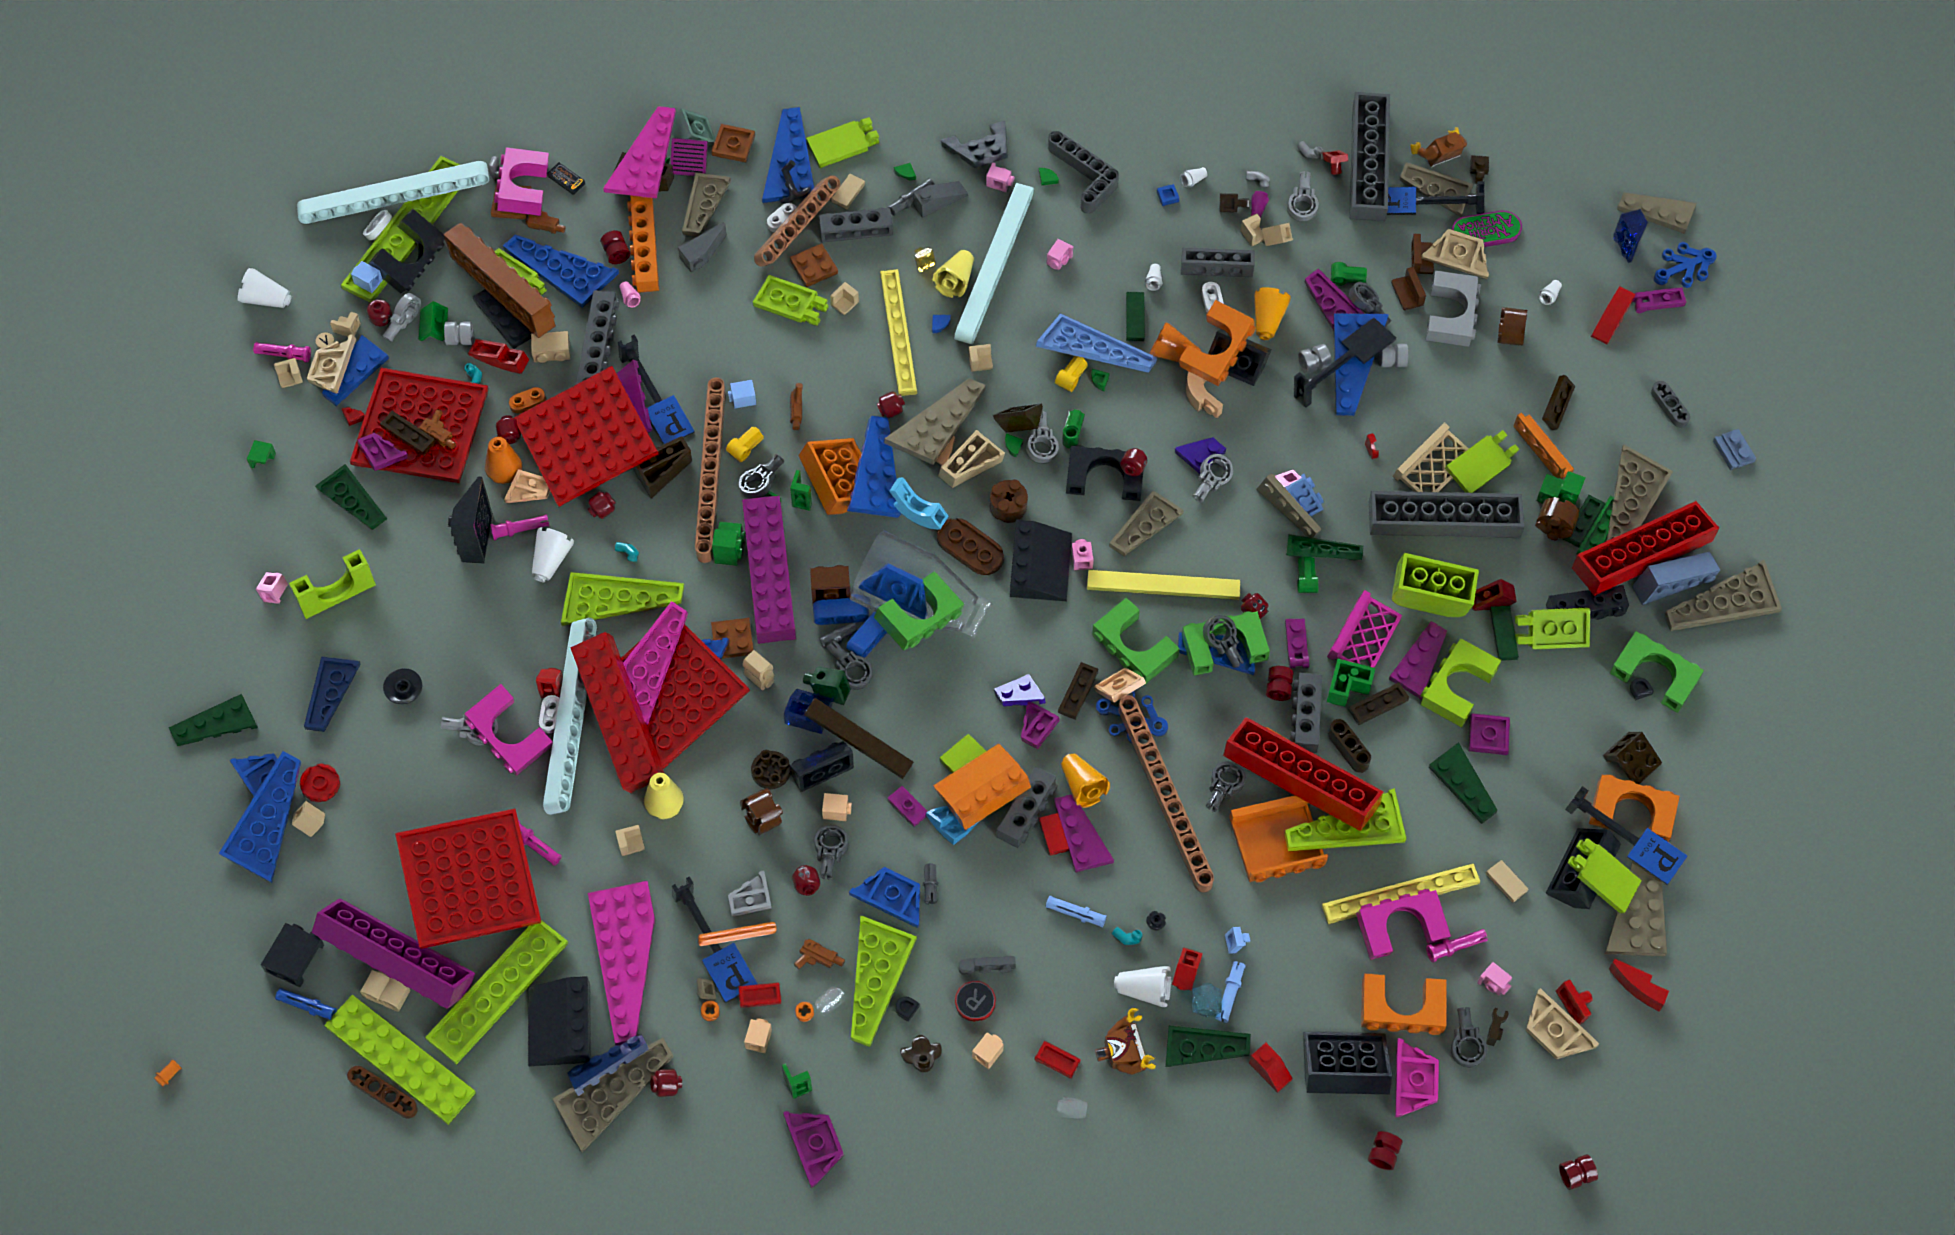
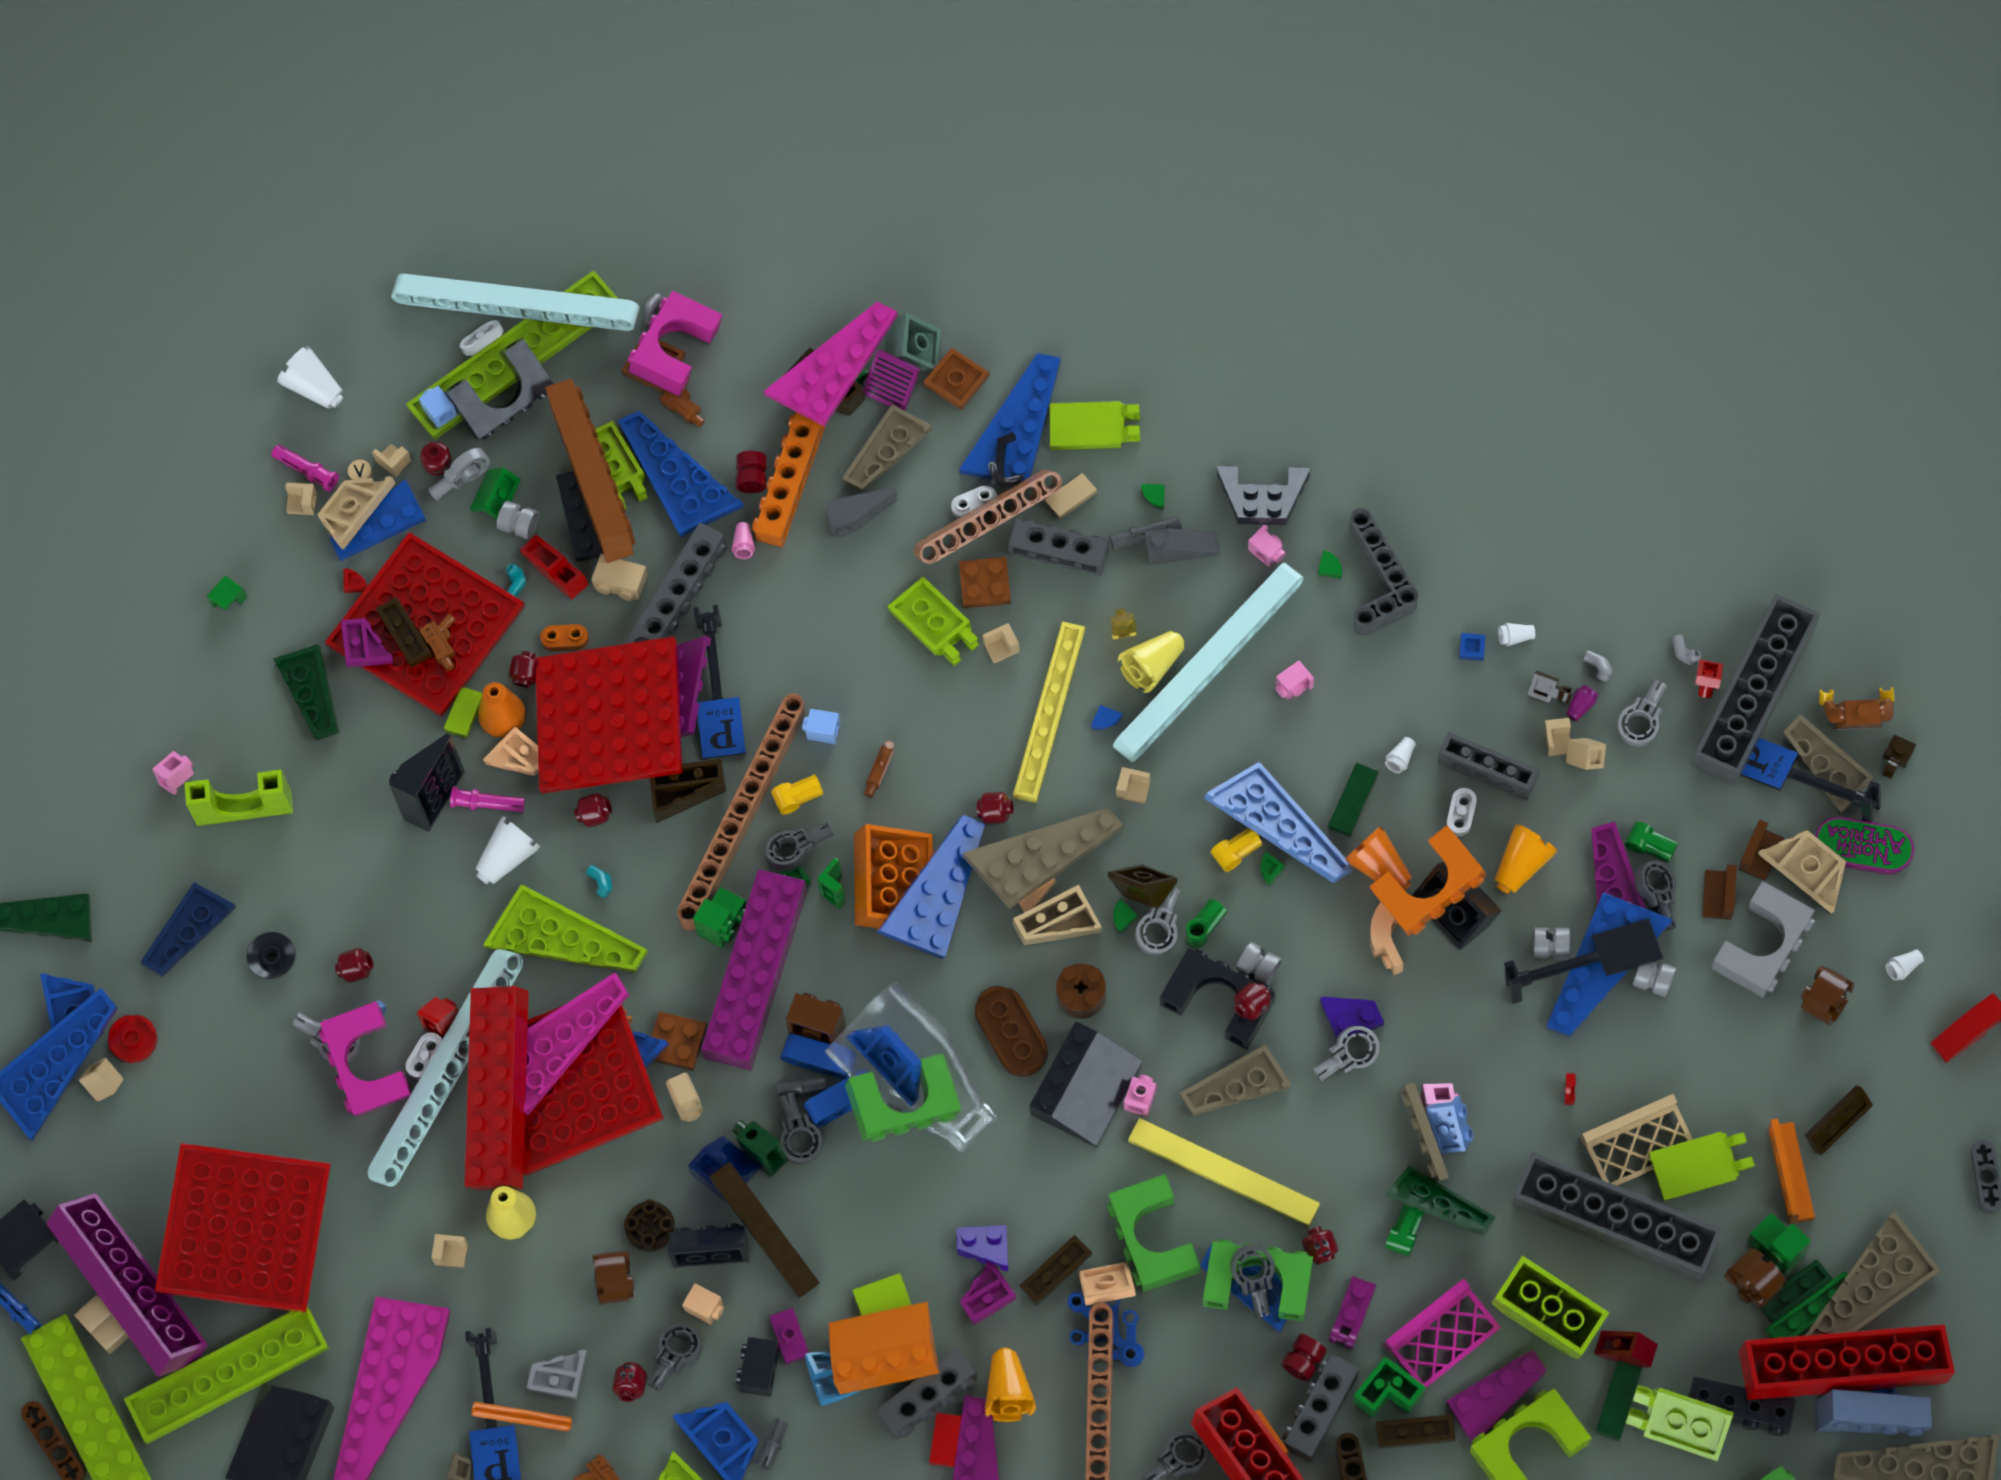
camera: 30 degrees right, 5 degrees up
dark pink pin [518,820,562,866] -> none
black tile [547,162,585,195] -> none
medium azure arch [889,477,949,530] -> none
none -> dark red head [335,948,374,983]
none -> lime tile [443,687,482,739]
none -> black brick [736,1337,780,1397]
none -> light grey wheel [1236,942,1282,985]

